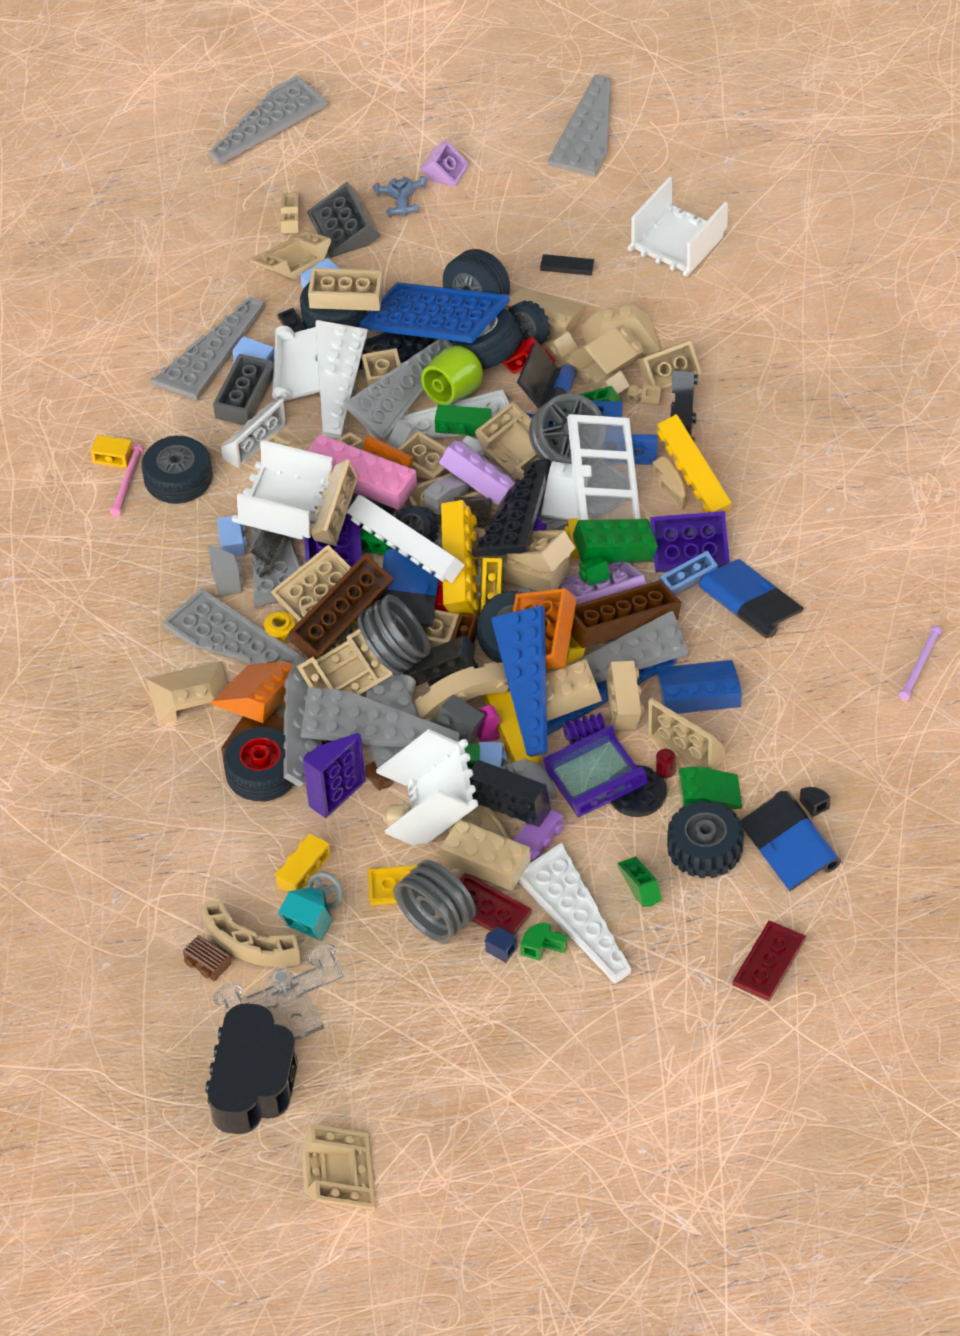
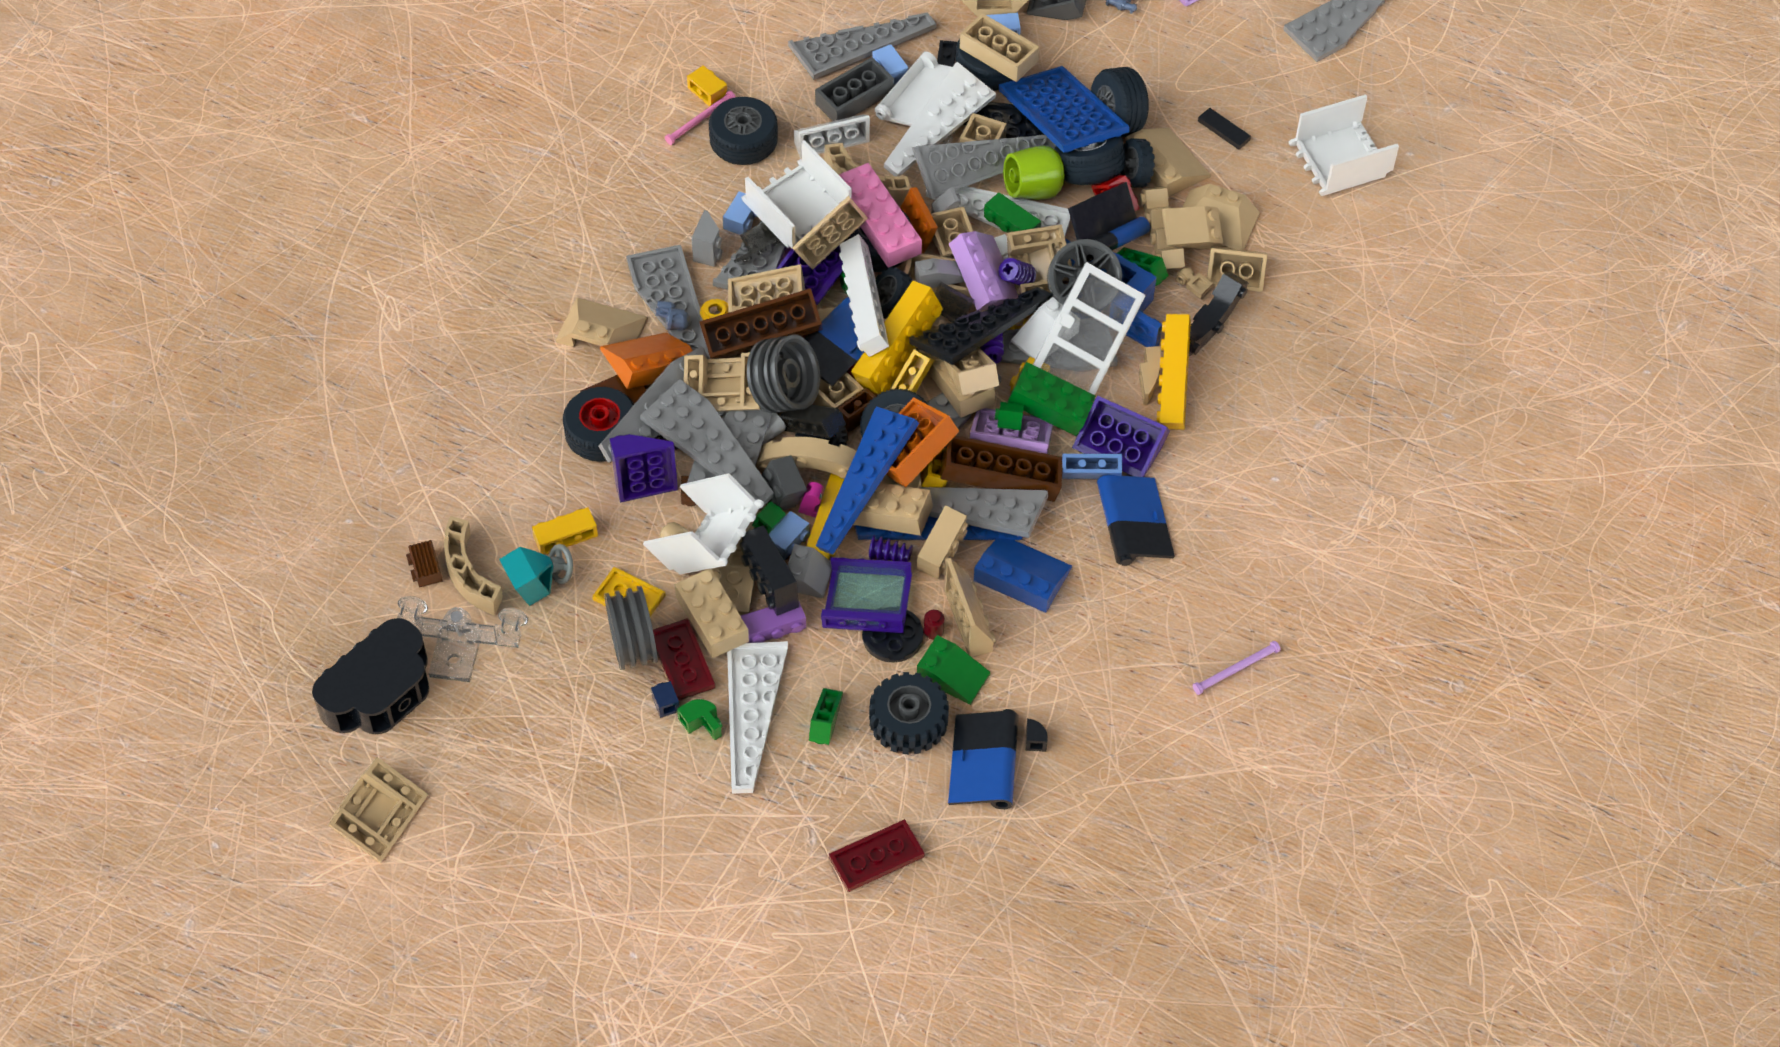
camera: 30 degrees right, 5 degrees up
none -> sand blue piece [655,301,690,331]
none -> dark purple piece [998,258,1036,286]

